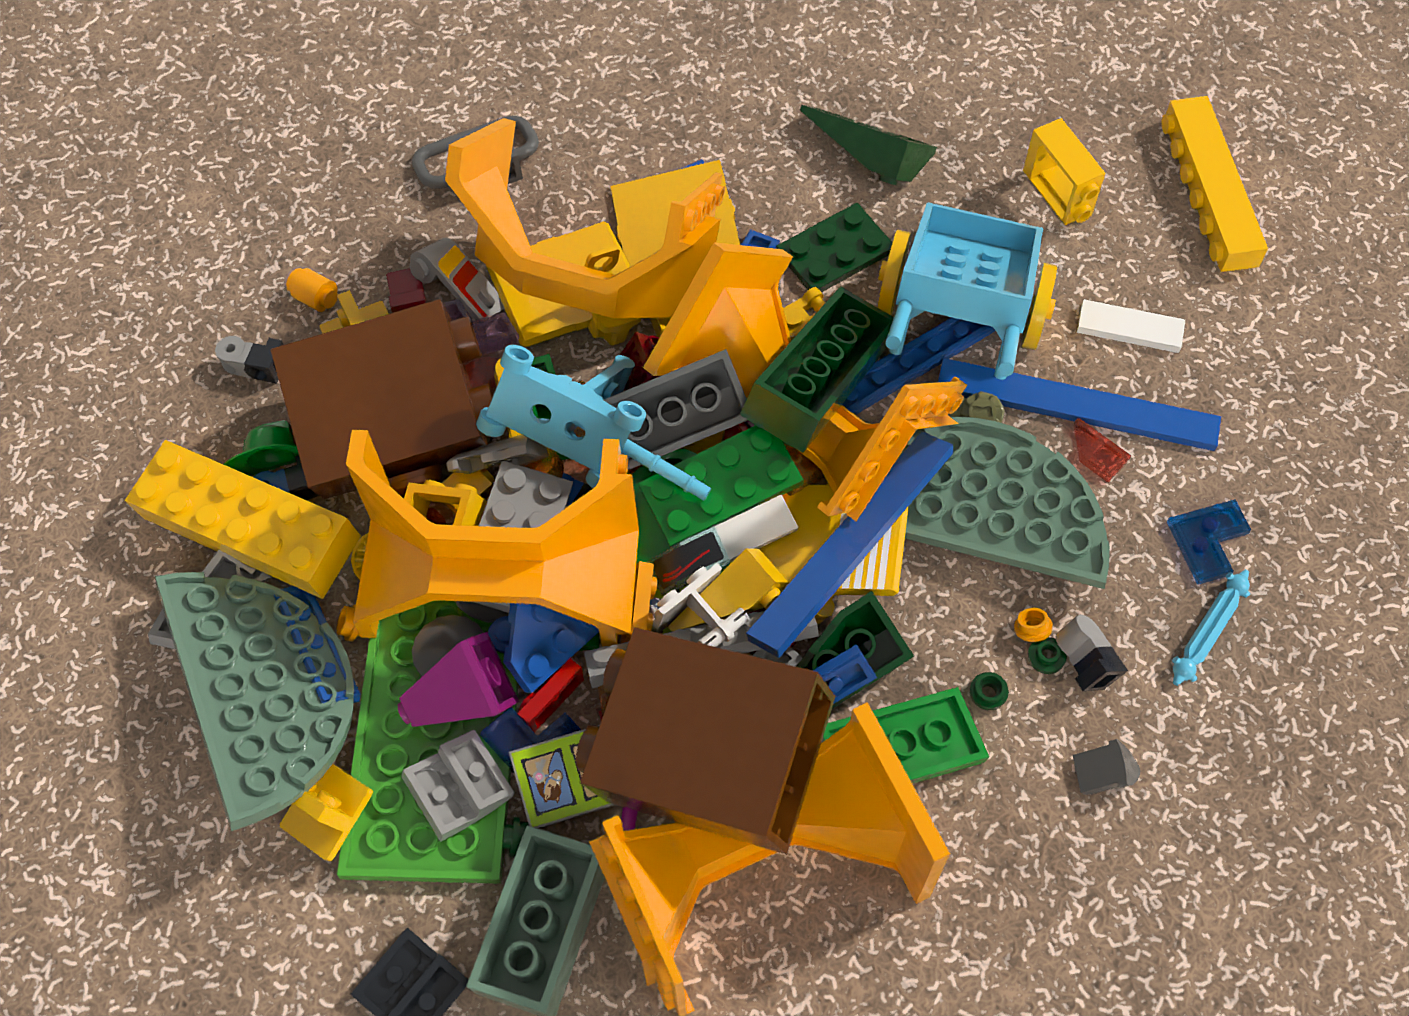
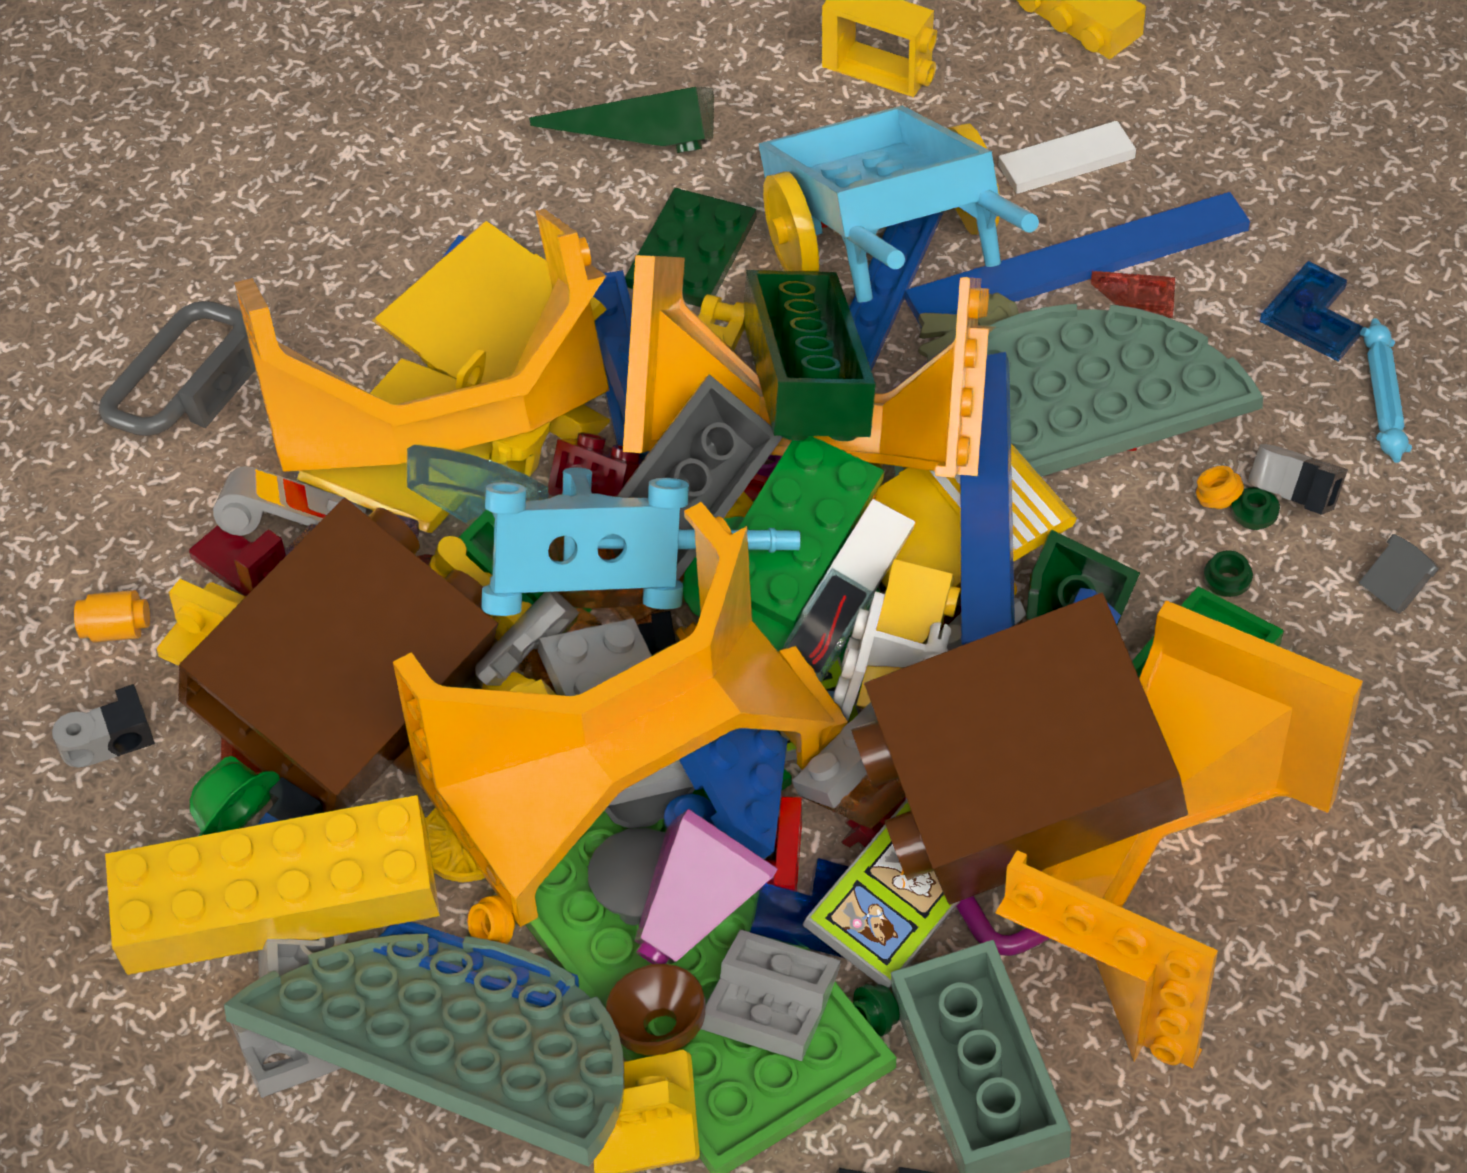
camera: 35 degrees left, 10 degrees down
none -> clear light blue slope [407,444,549,526]
none -> reddish brown piece [606,964,706,1055]

